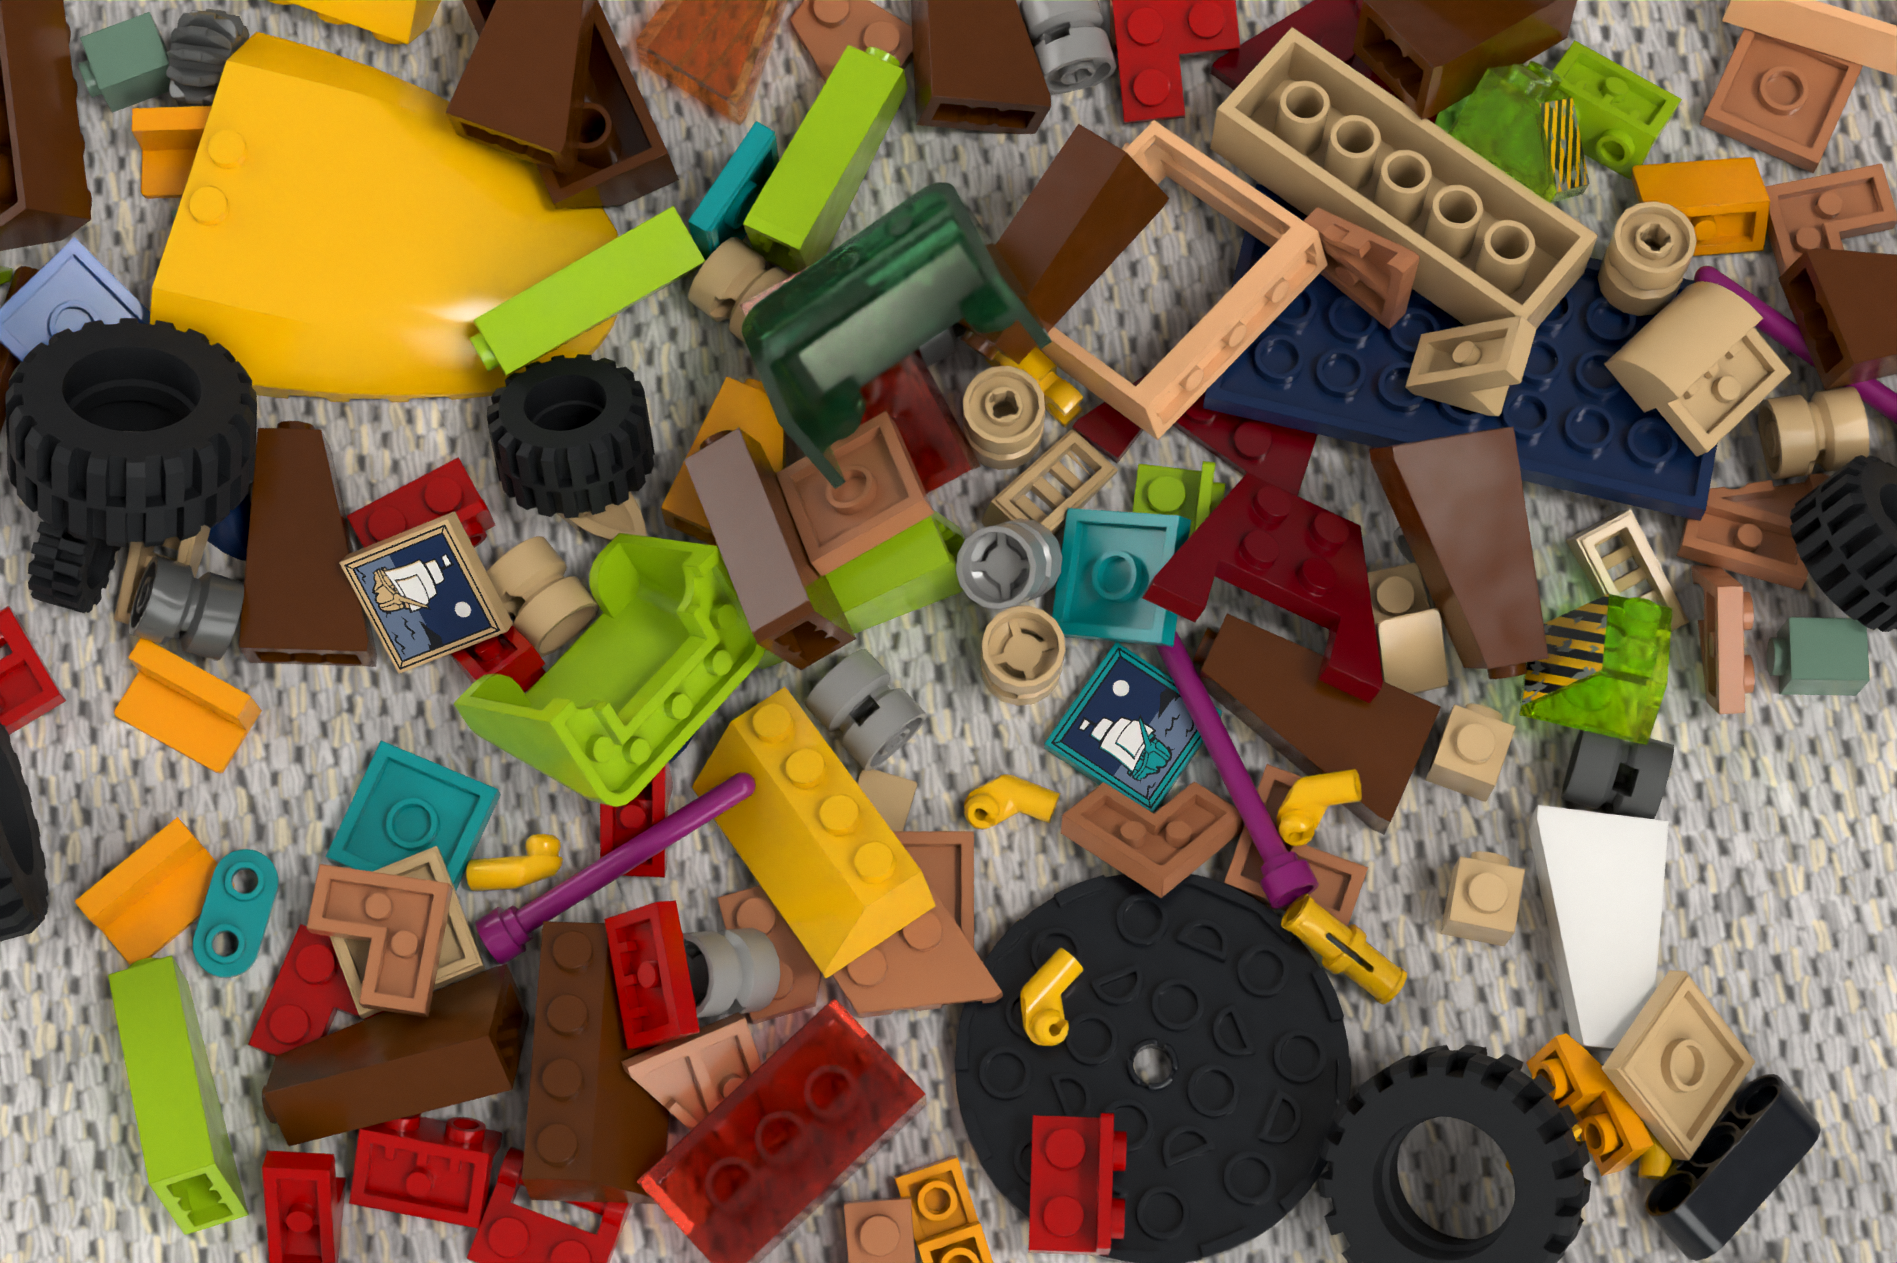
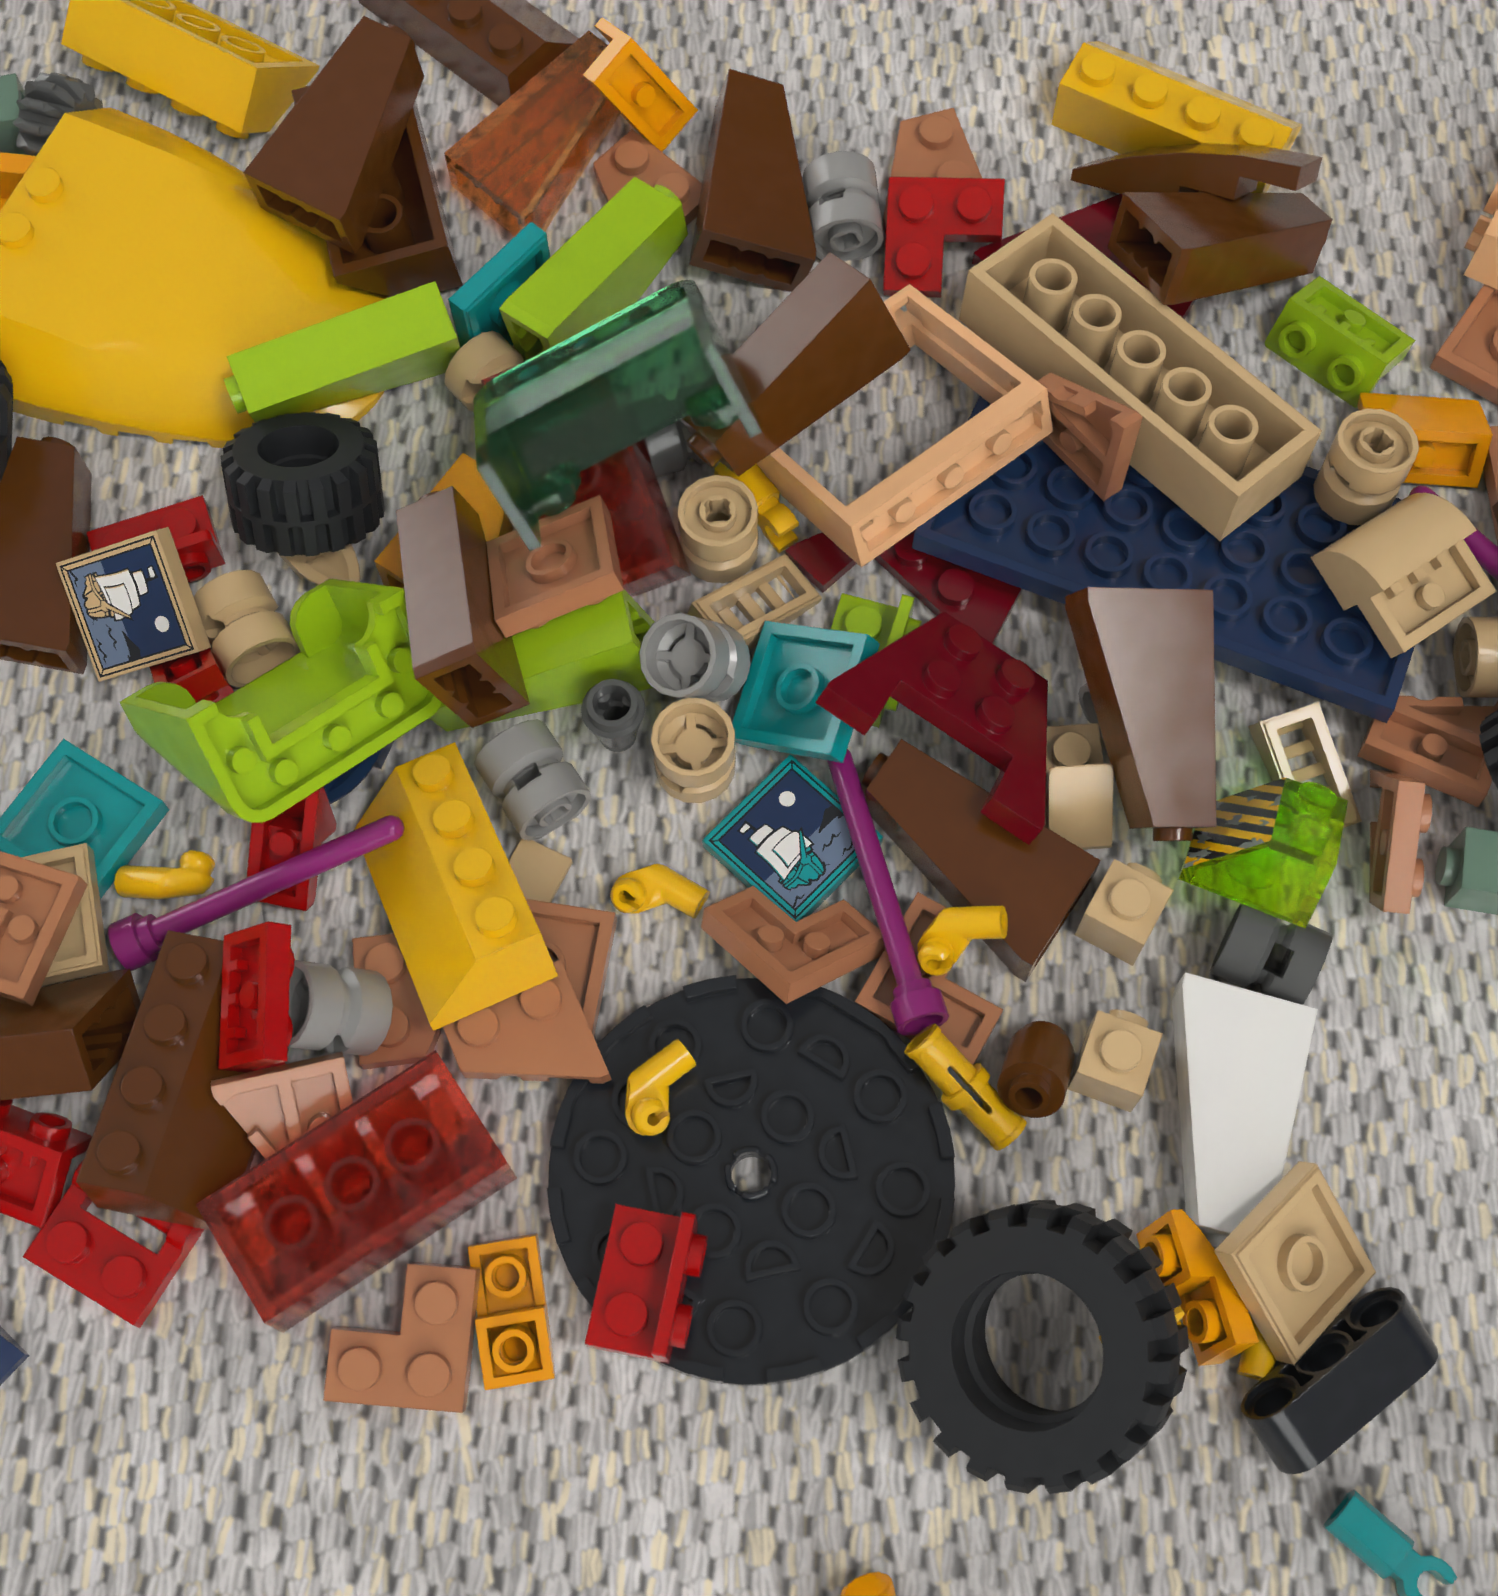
camera: 10 degrees right, 5 degrees down
tan slope [1405,315,1536,416] -> none
clear neon green slope [1448,61,1590,203] -> none
none -> dark grey cone [581,679,645,752]
none -> reddish brown brick [997,1021,1075,1118]

